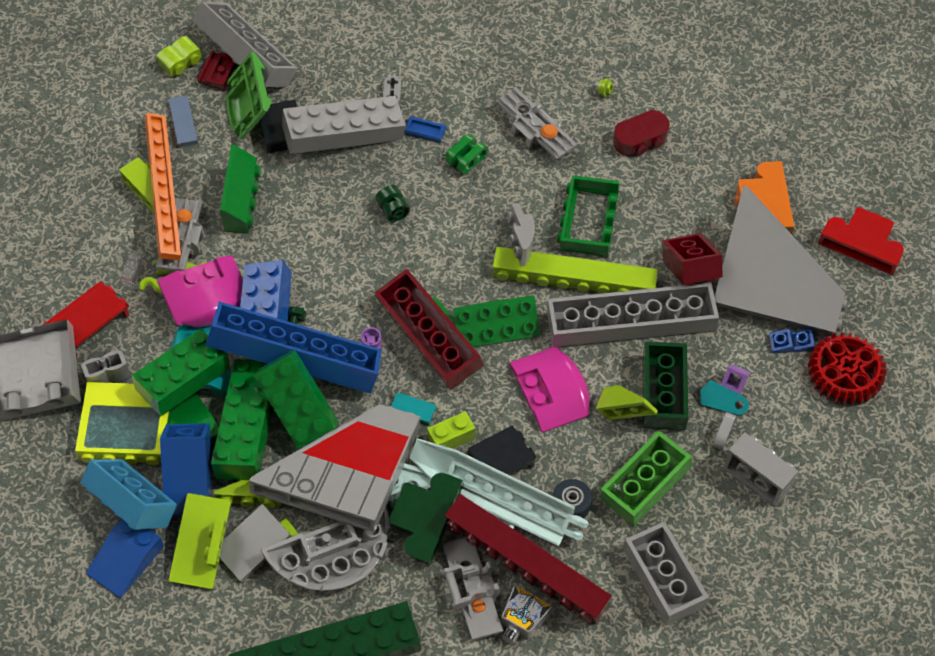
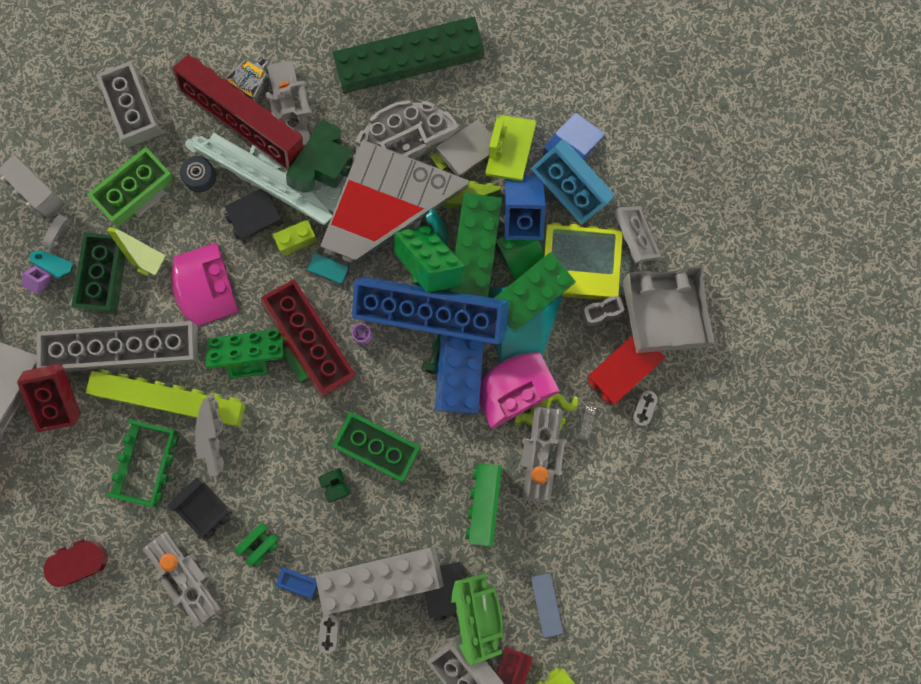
camera: 175 degrees left, 20 degrees up
lime slope [119,157,154,214] -> none
orange plate [145,113,181,261] -> none
lime plate [598,78,613,98] -> none
none -> black panel [167,477,232,540]
none -> green brick [332,411,421,483]
none -> teal piece [426,209,449,246]
none -> light grey plate [614,206,661,263]
none -> light grey beam [633,391,657,427]

